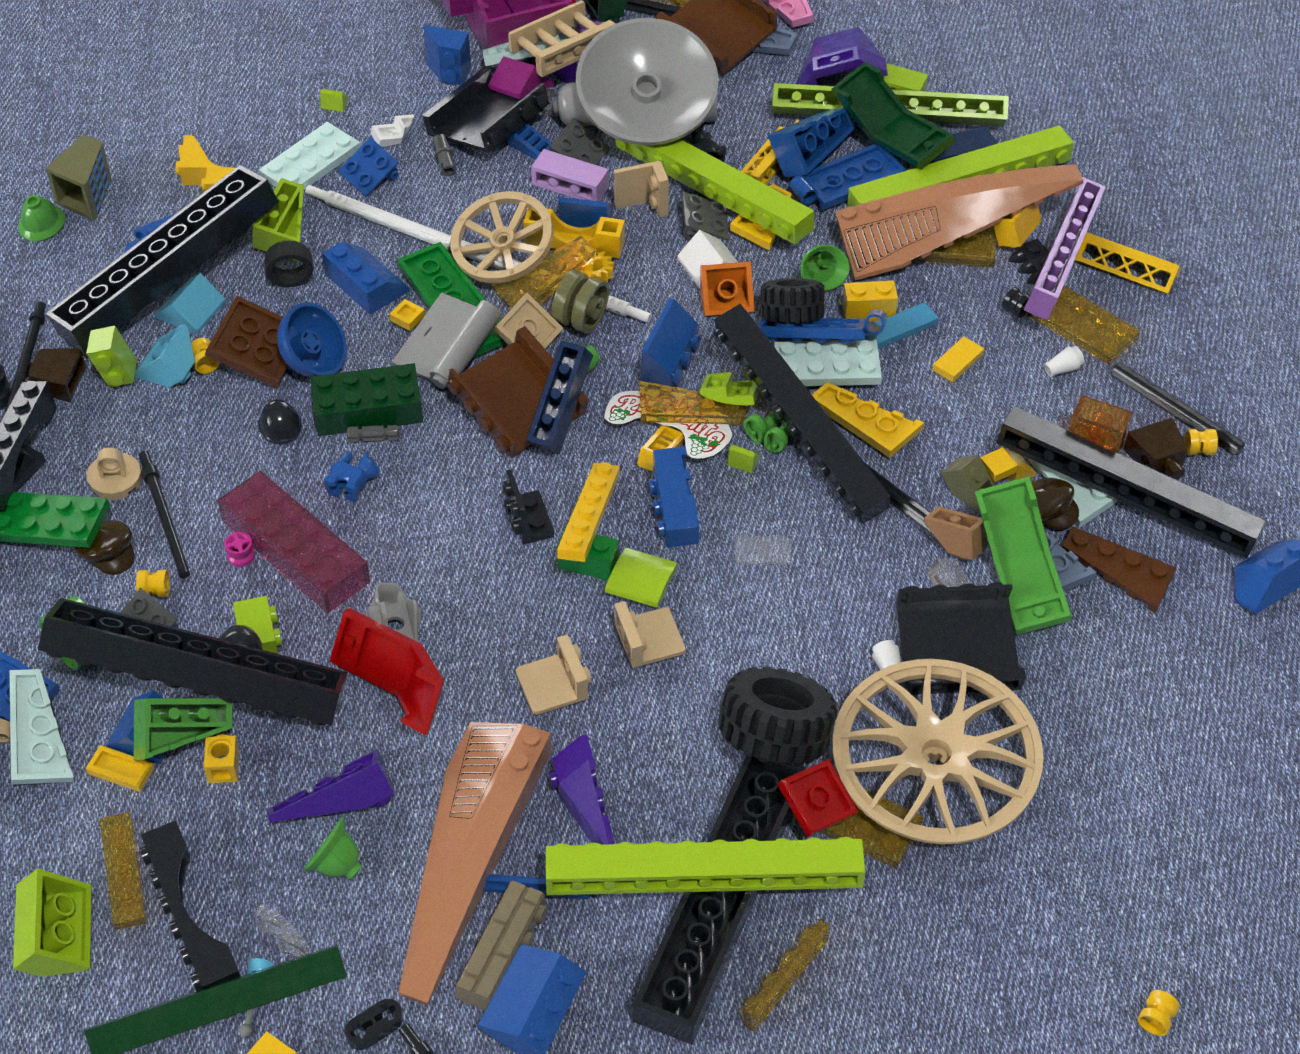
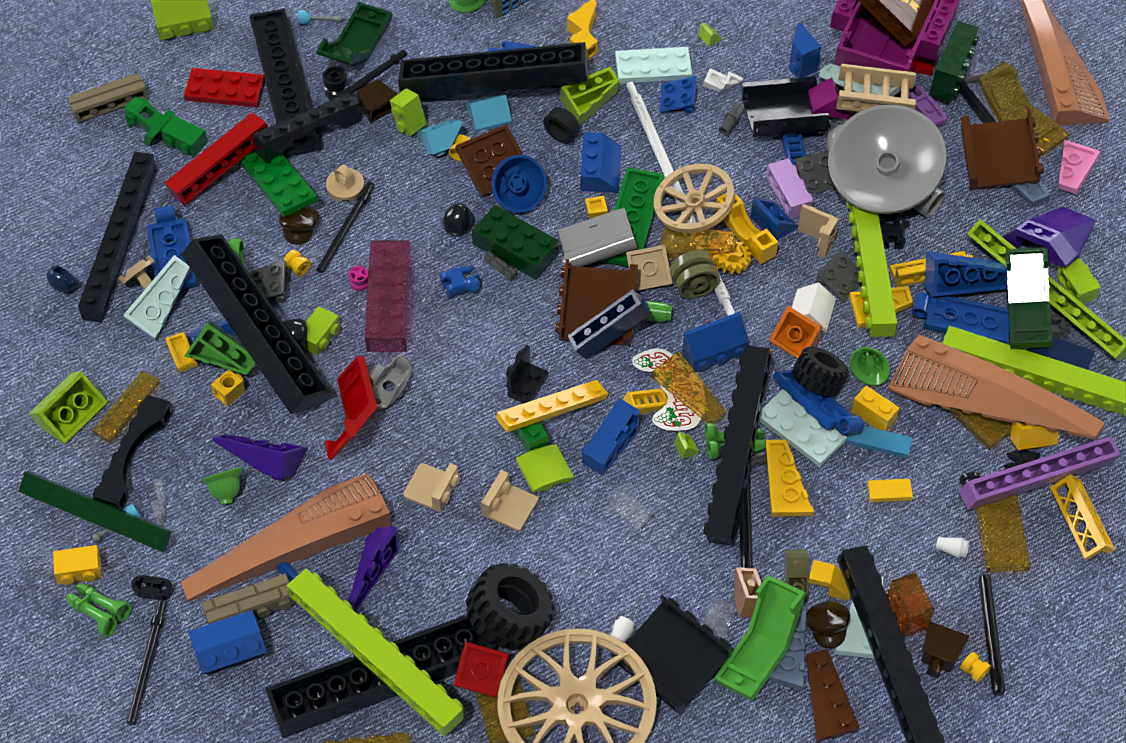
camera: 45 degrees right, 5 degrees up
lime slope [700,372,759,405] -> none

